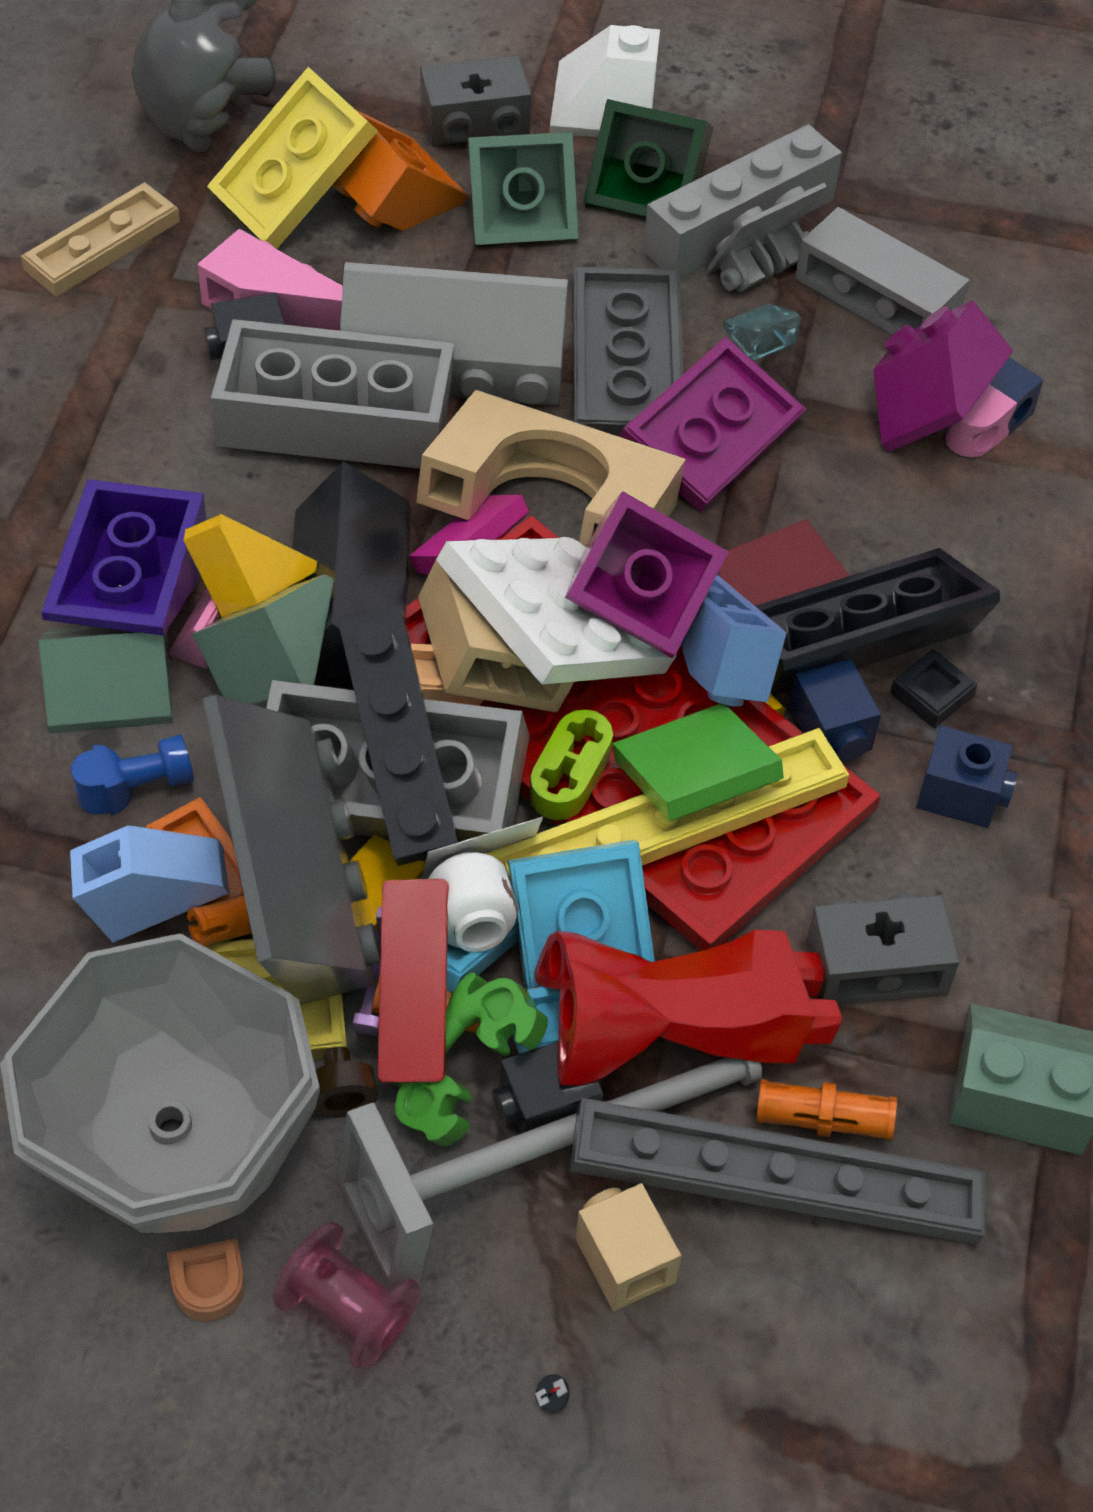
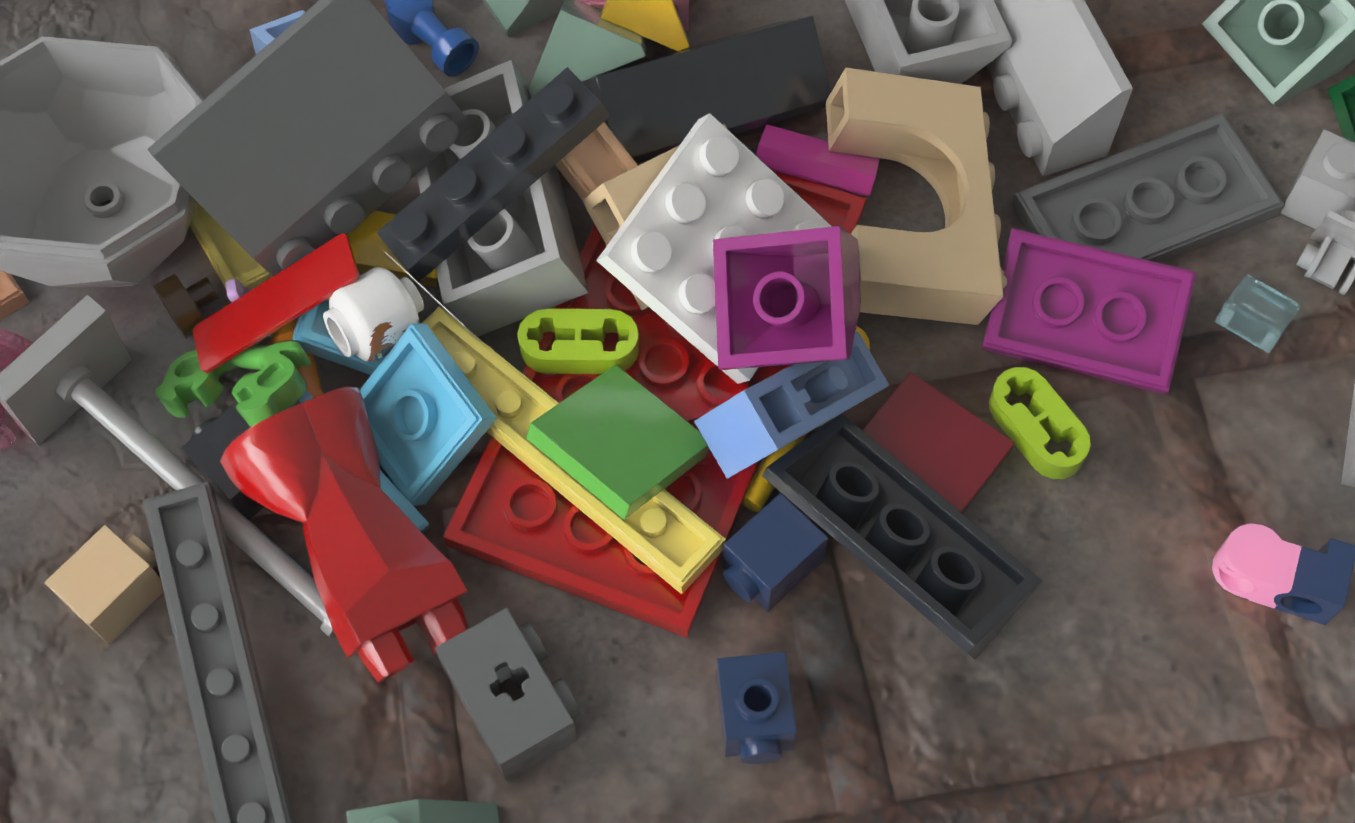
camera: 70 degrees right, 10 degrees up
orange pin [756,1079,897,1141] -> none
magenta slope [873,300,1013,453] -> none
black tile [890,649,978,729] -> none
none -> lime beam [989,367,1091,479]

